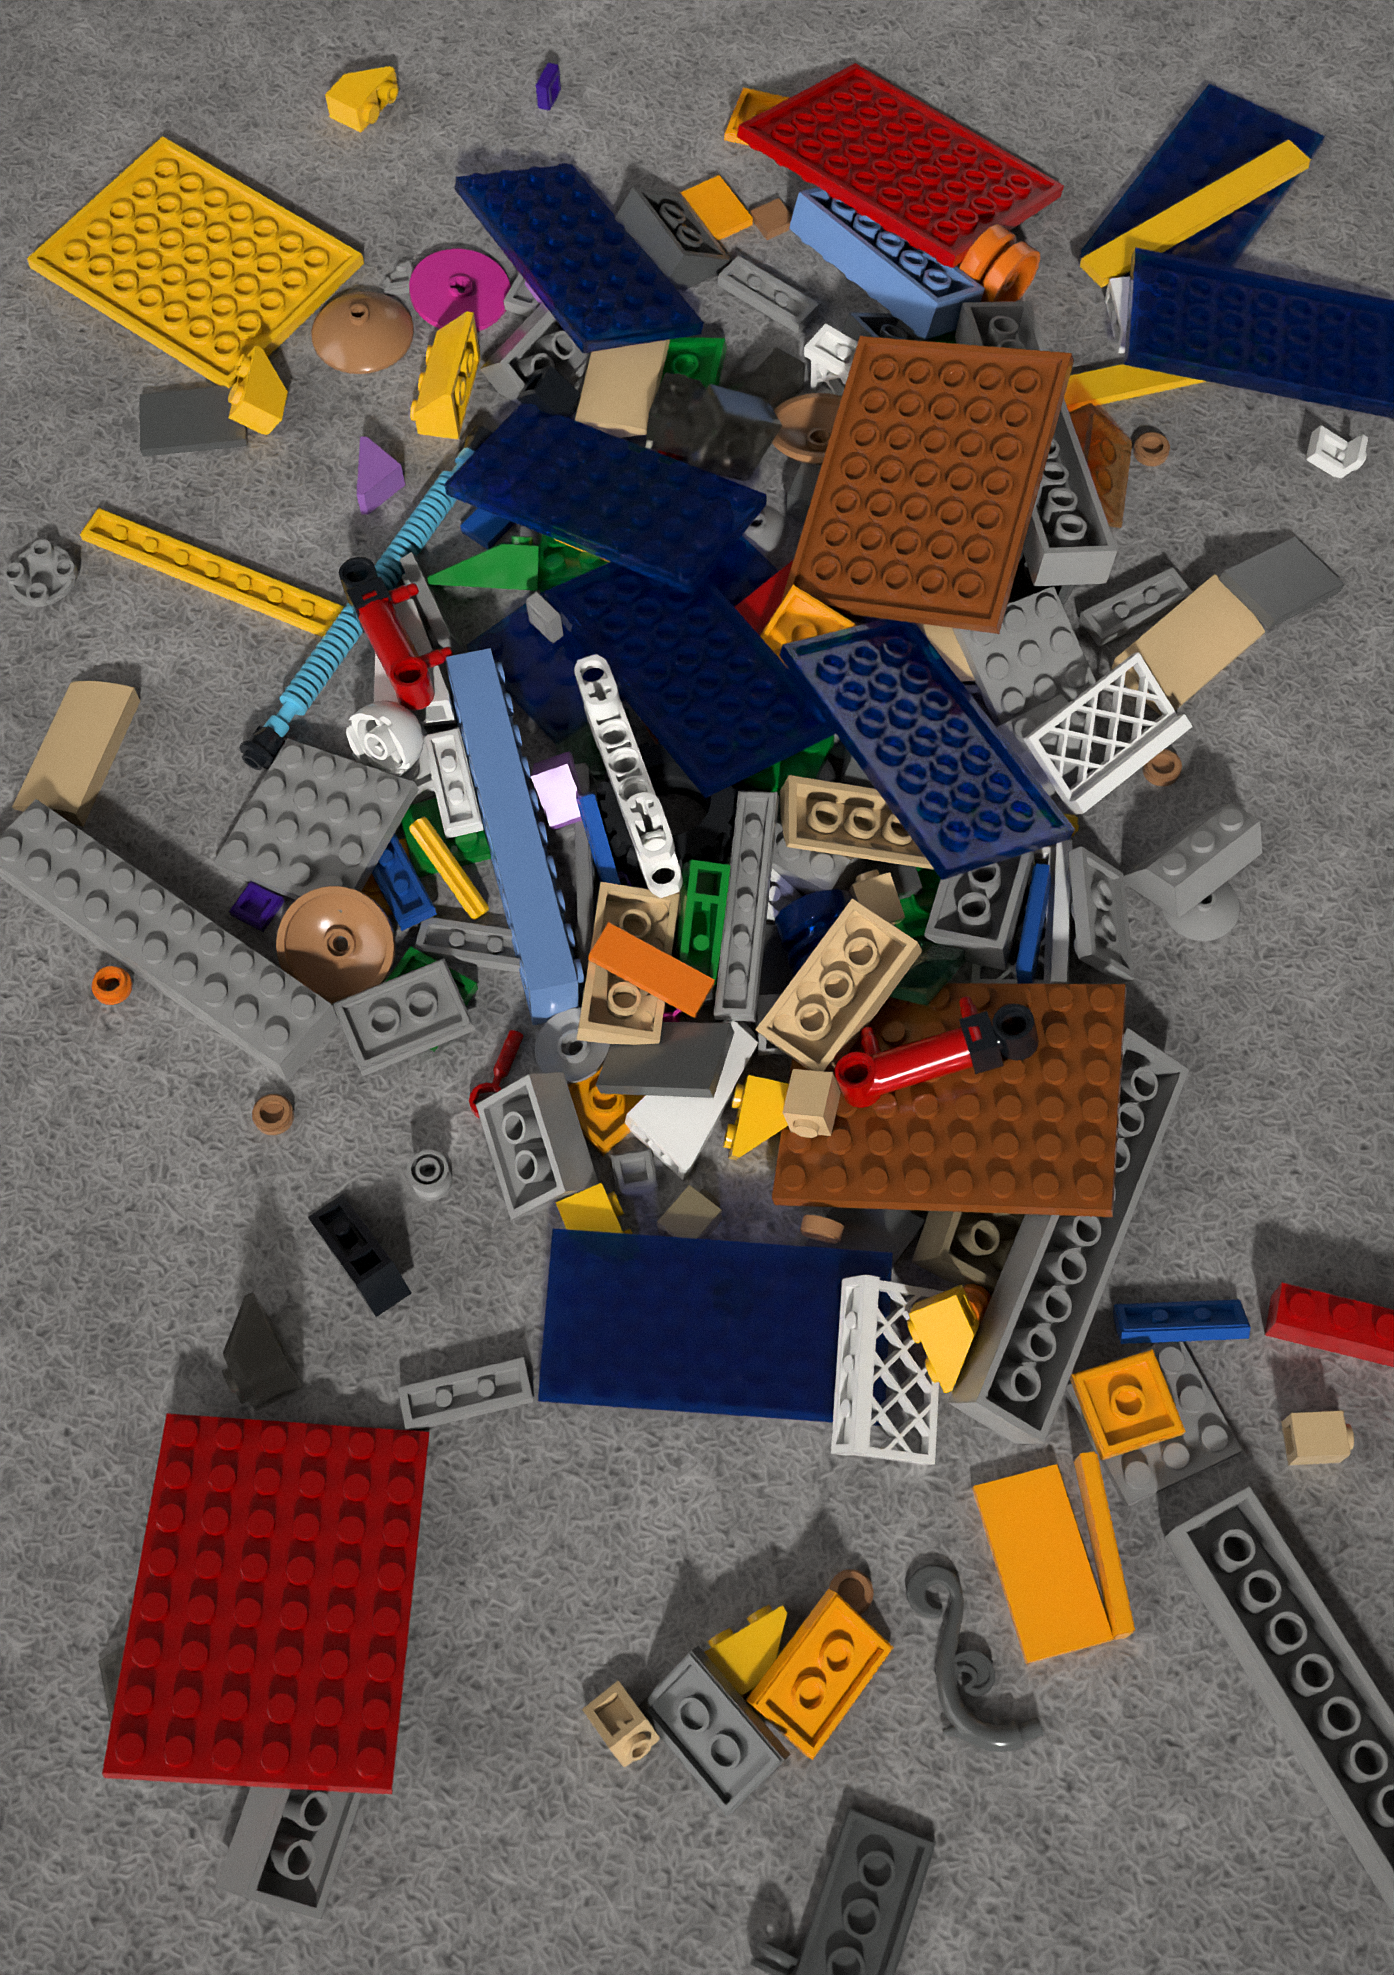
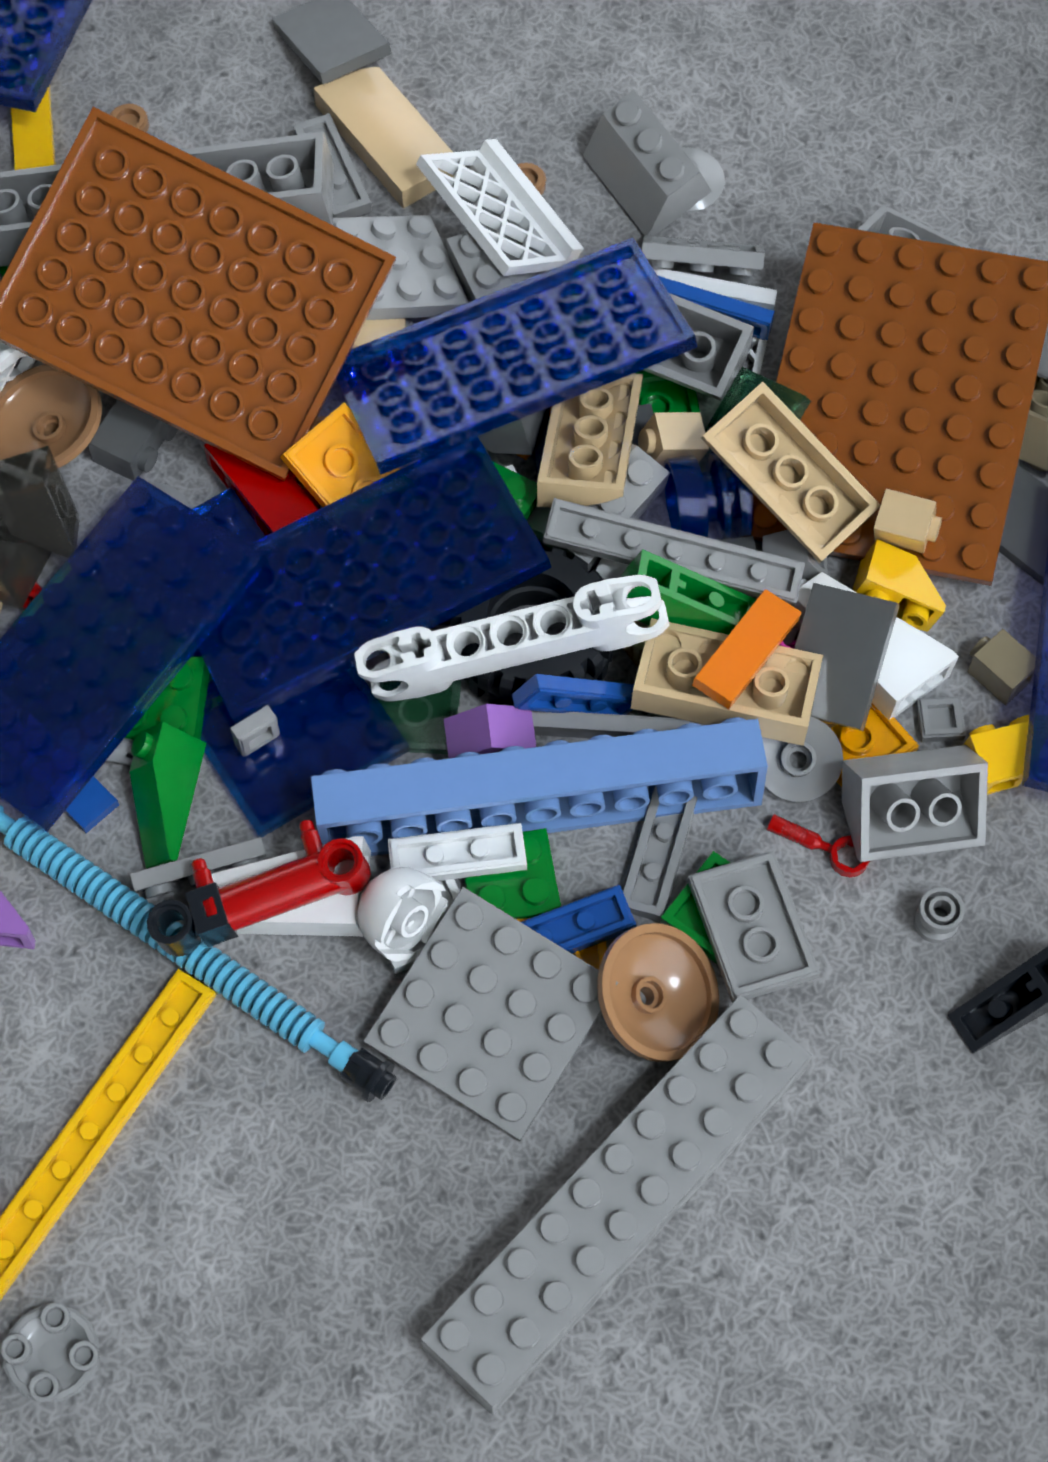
camera: 85 degrees left, 0 degrees up
tan slope [12,681,140,827] -> none
orange plate [92,966,133,1005] -> none
dark purple tile [229,881,285,932] -> none
medium nougat tile [252,1094,294,1135] -> none
yellow axle [409,817,489,920] -> none
medium nougat tile [800,1215,844,1244] -> none
red piece [835,996,1039,1108] -> none

